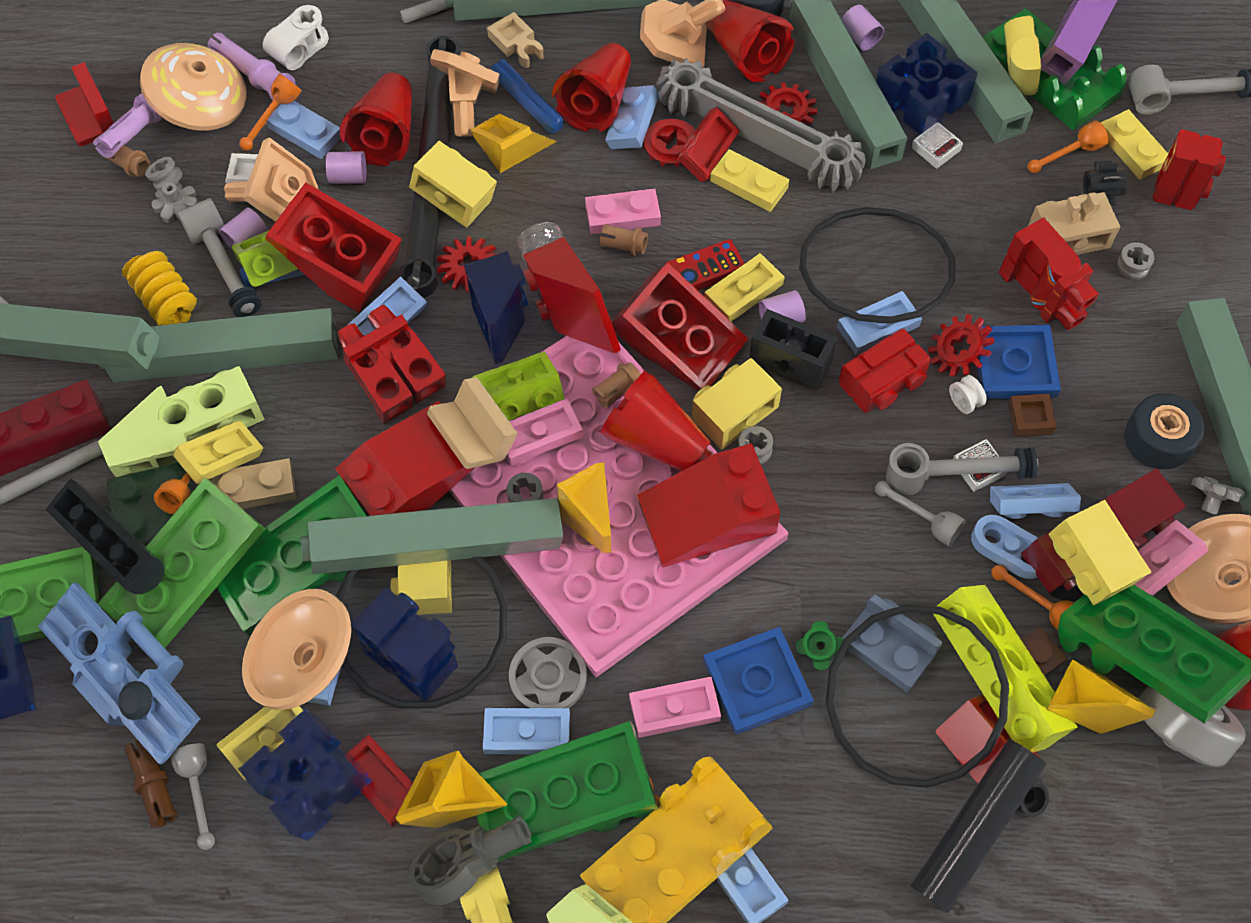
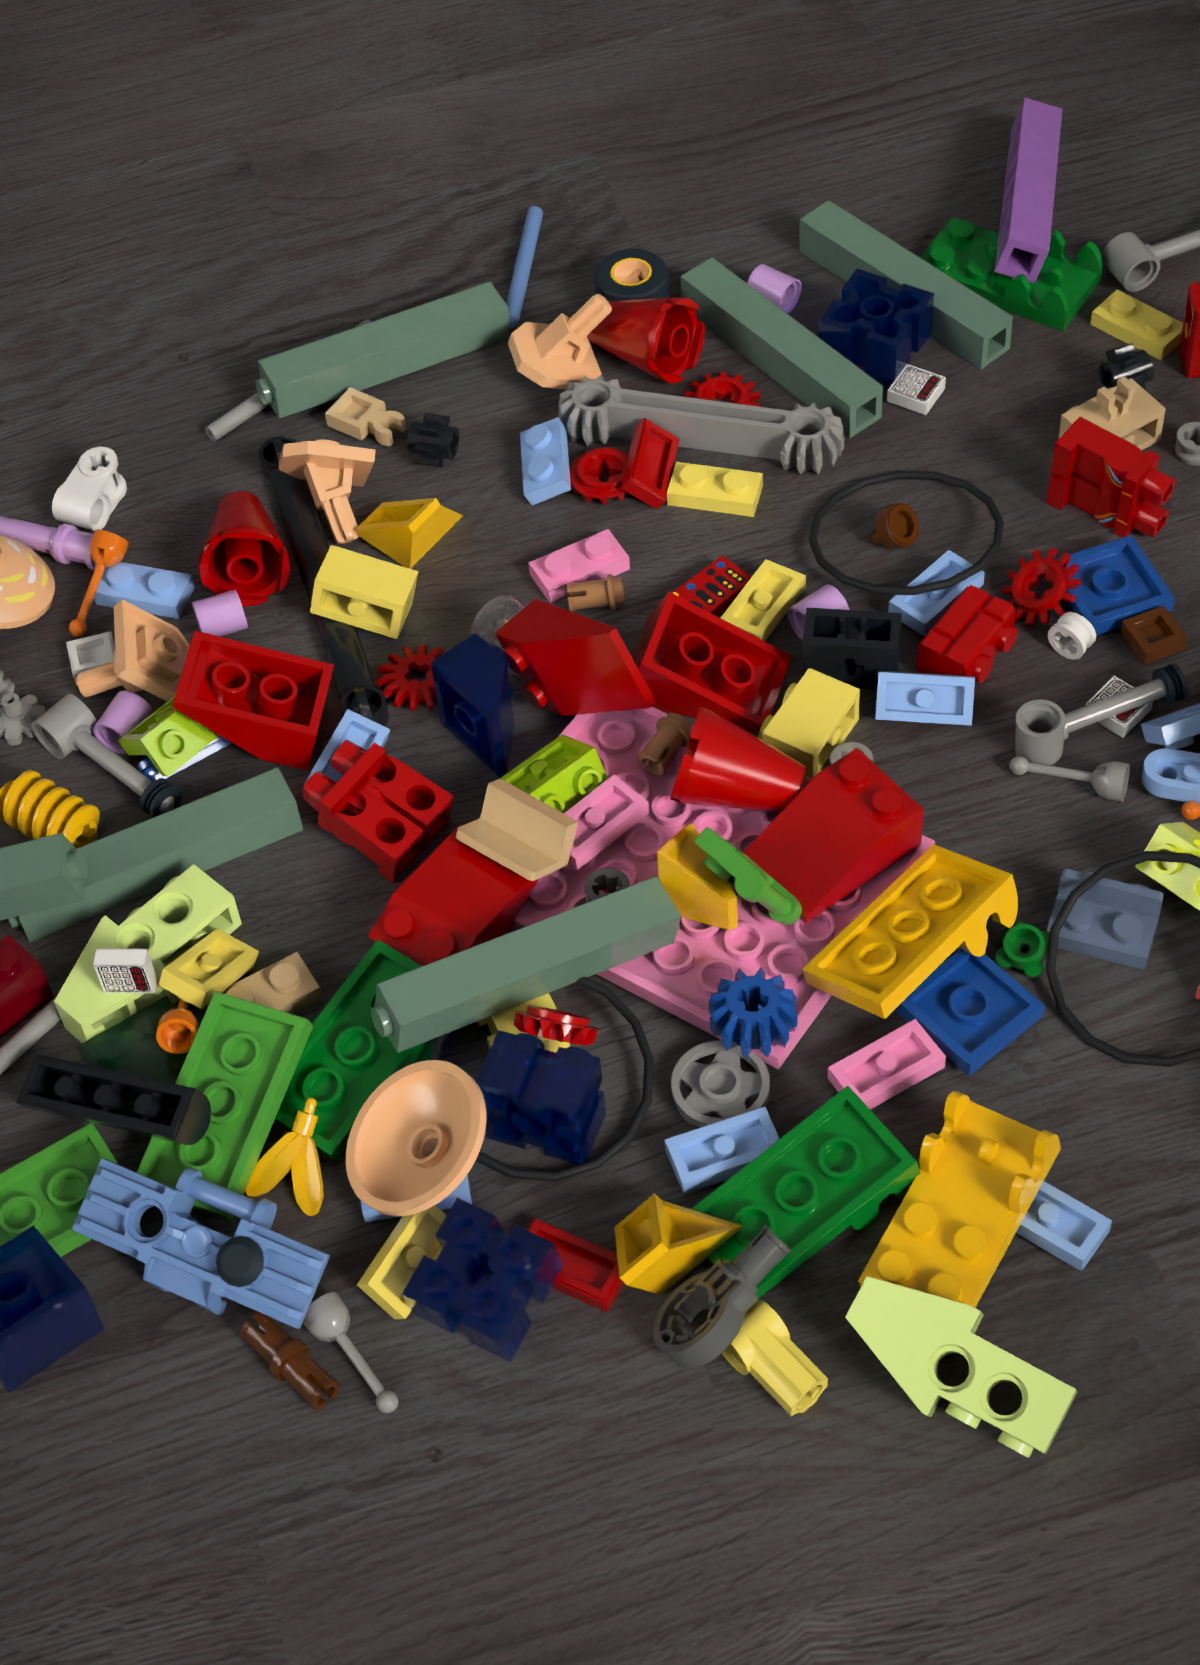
camera: 15 degrees left, 10 degrees down
blue axle [491,59,564,134] -> none
red cone [552,43,631,132] -> none
light yellow brick [1004,16,1041,95] -> none
orange hinge [1028,120,1108,173] -> none
none -> white tile [93,949,157,993]
none -> yellow piece [245,1098,324,1216]
none -> black gear [407,413,459,467]
none -> red gear [514,1005,599,1046]
none -> bright green plate [694,826,802,926]
none -> blue gear [708,967,798,1059]
none -> yellow hinge [802,844,1018,1019]
none -> reddish brown tile [870,503,919,550]
none -> light blue plate [875,670,975,726]

